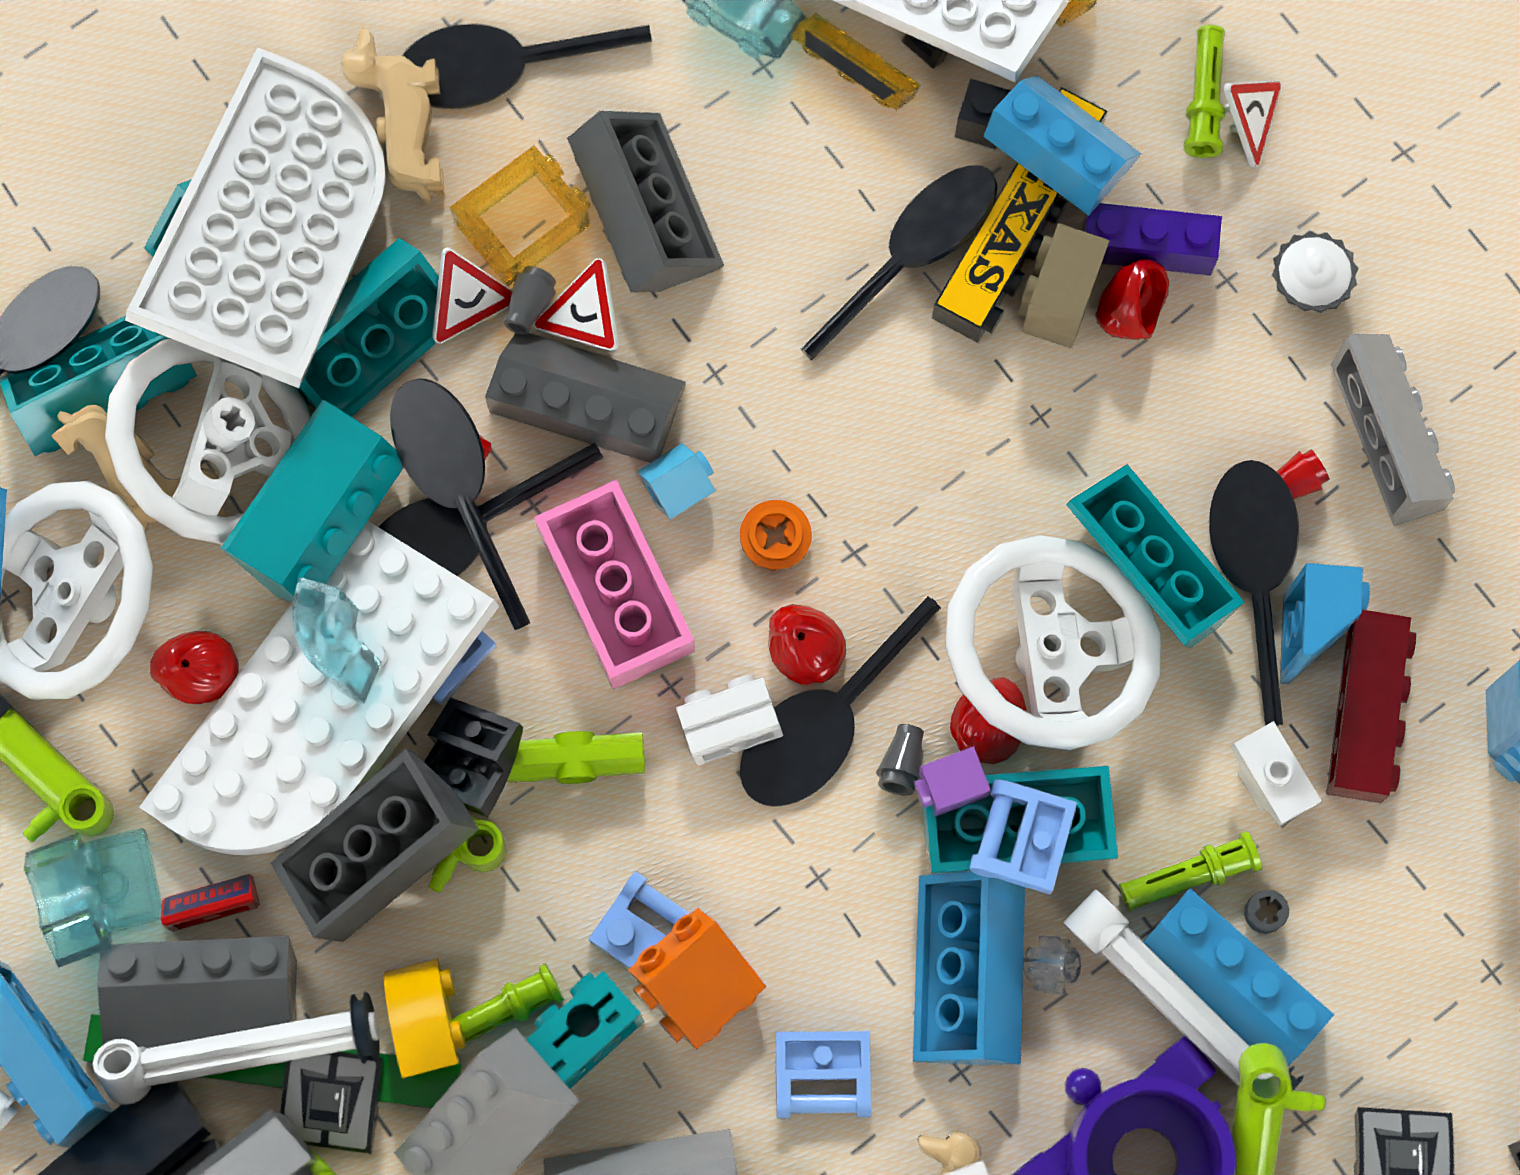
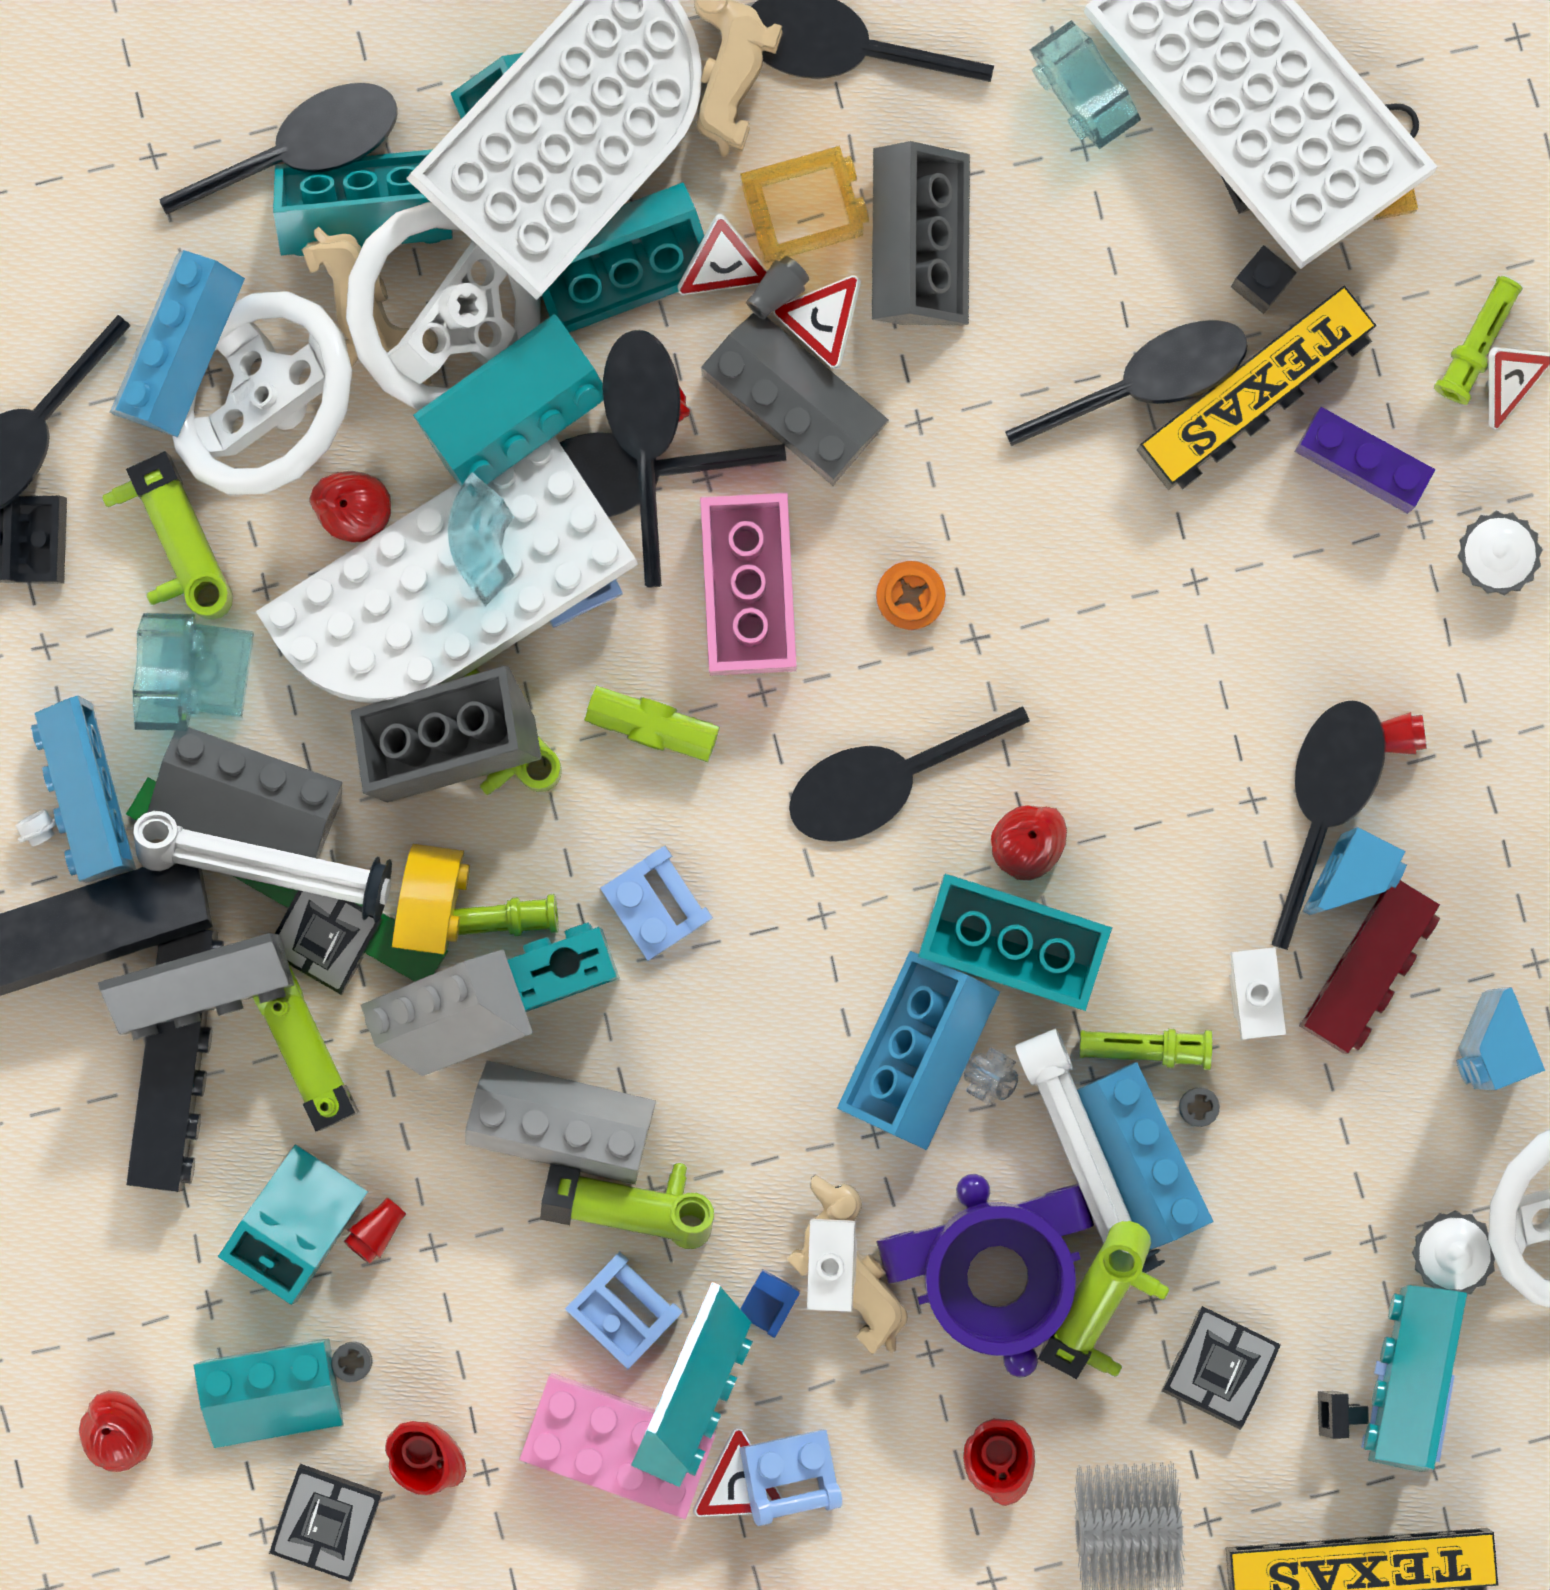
camera: 25 degrees right, 10 degrees up
red slope [160,874,260,932] -> none
black slope [424,697,524,818] -> none
orange brick [628,908,767,1050] -> none
medium azure brick [637,443,716,519] -> none
white brick [676,675,784,766] -> none
red hair [768,604,846,685] -> none
light blue plate [776,1031,871,1119] -> none
clear yellow plate [791,13,921,110] -> none
dark grey cone [876,724,924,796] -> none
medium lavender brick [914,747,991,817] -> none
white piece [945,535,1161,750] -> none
light blue plate [969,780,1077,895] -> none
dark azure slope [983,75,1142,216] -> none
dark tan brick [1018,223,1109,349] -> none
teal slope [1066,464,1245,648] -> none
red hair [1095,259,1170,340] -> none
light grey slope [1331,334,1455,526] -> none

